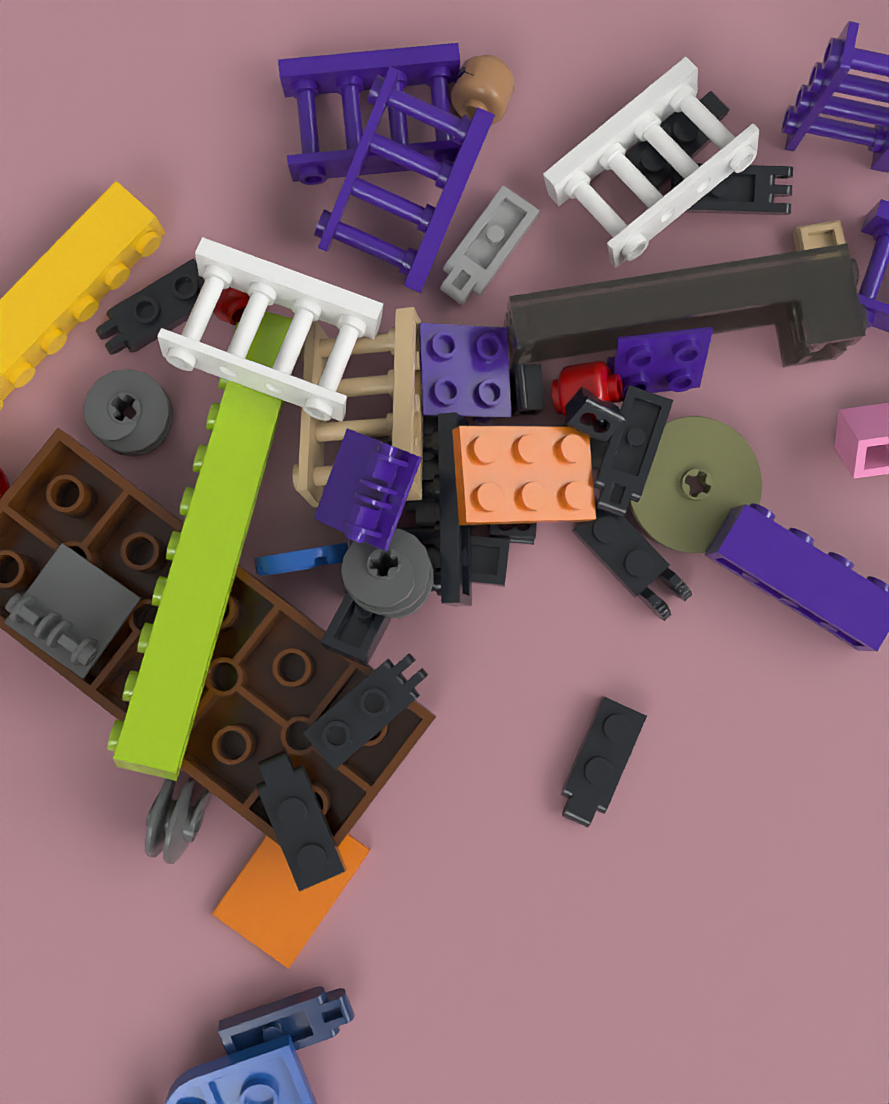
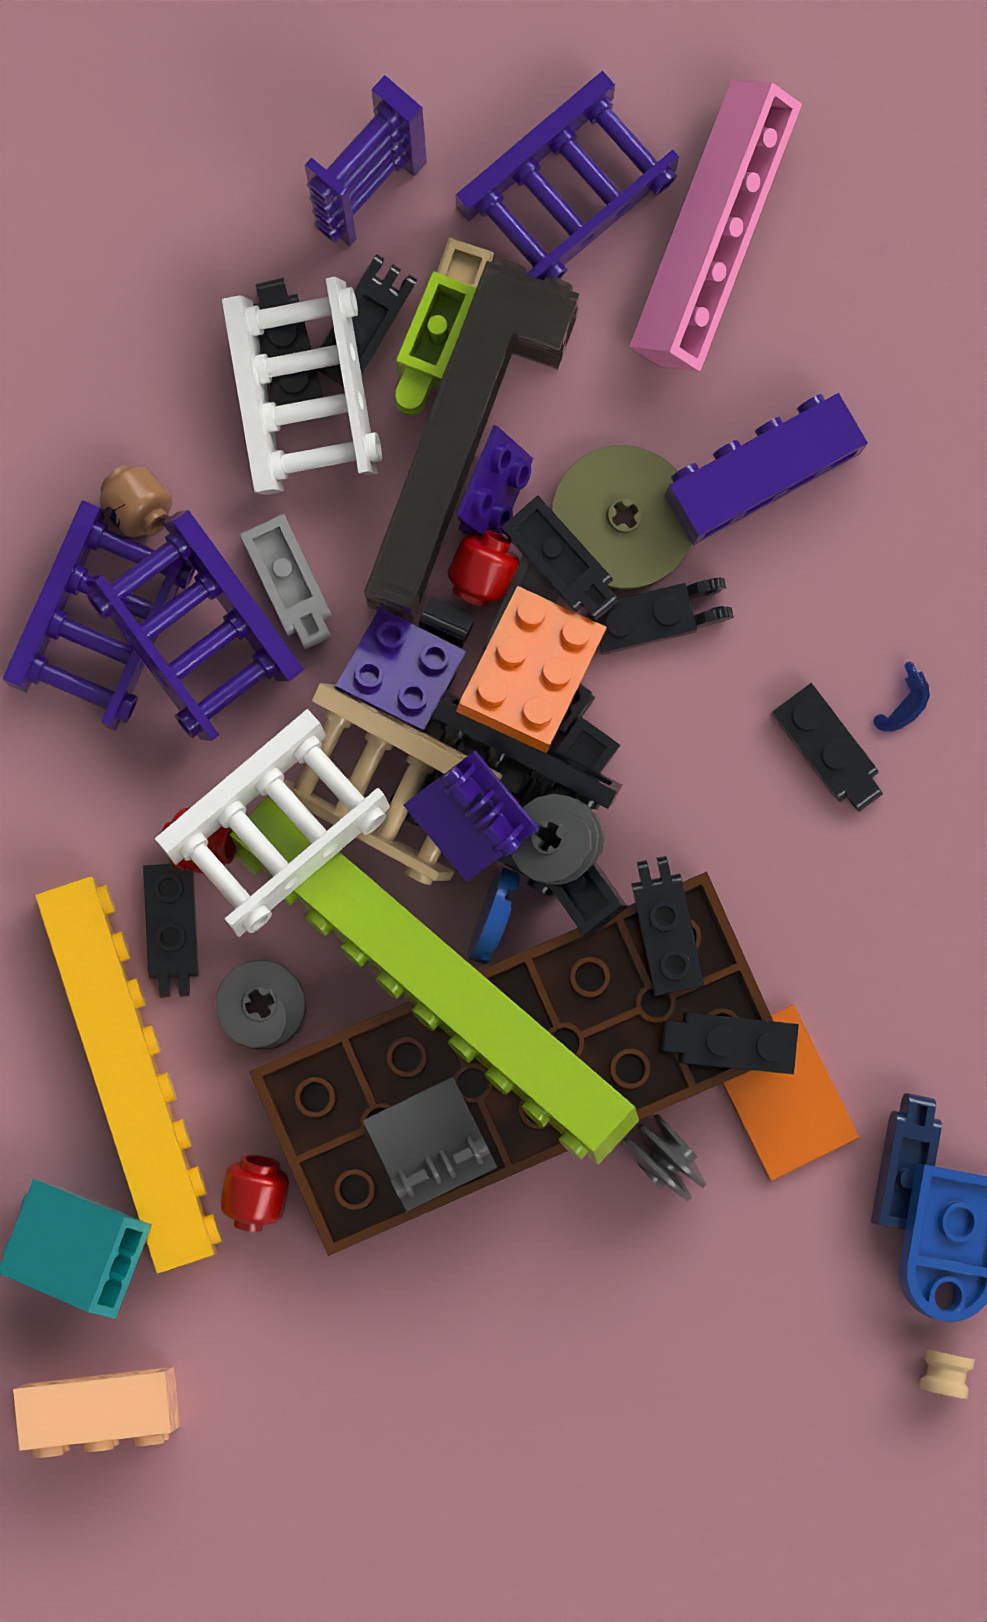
camera: 55 degrees left, 0 degrees up
black piece [565,386,625,443] -> none
none -> lime brick [395,271,479,416]
none -> clear blue piece [873,661,930,732]

